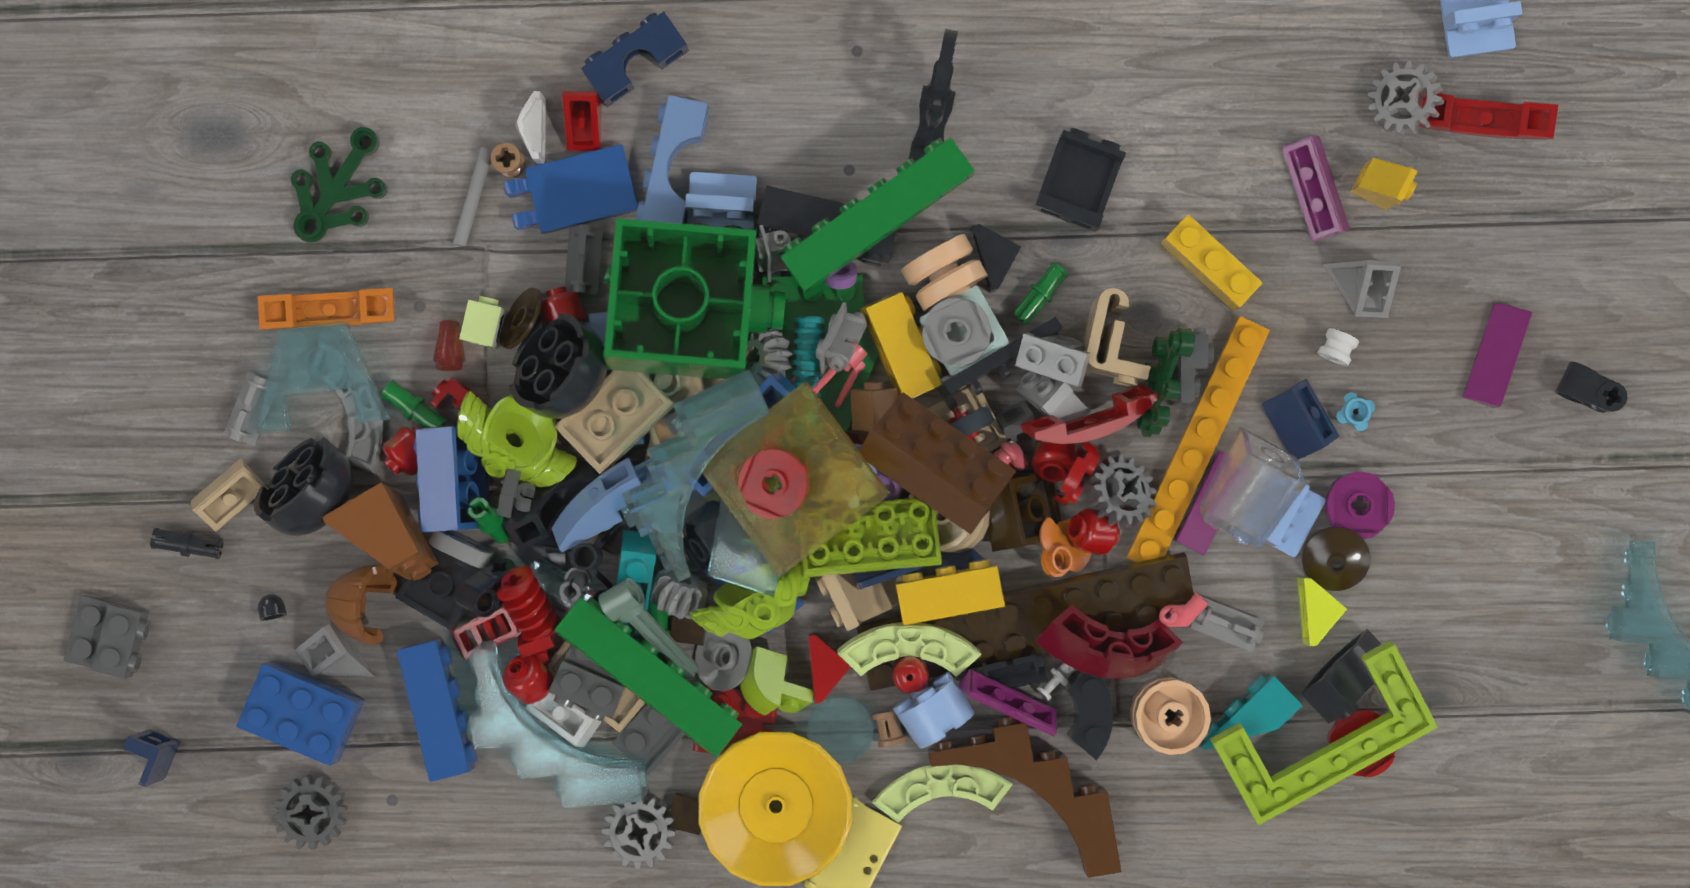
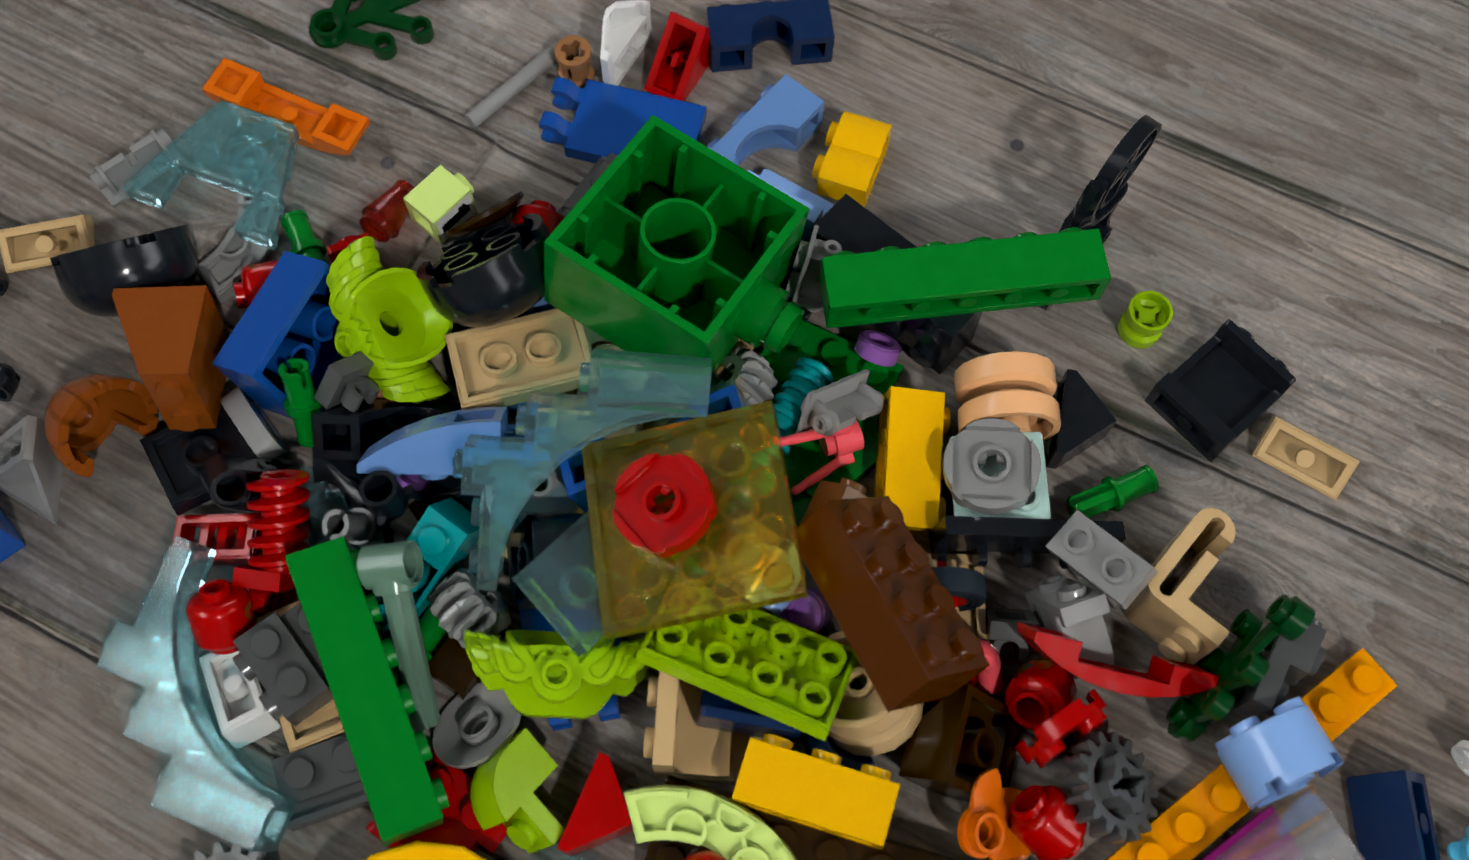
camera: 30 degrees right, 20 degrees down
blue brick [397,638,478,782] -> none
yellow brick [1160,214,1263,311] -> none
none -> yellow brick [812,111,892,208]
none -> lime wheel [1117,291,1173,349]
none -> light blue brick [1215,696,1344,810]
none -> tan slope [1252,414,1360,500]

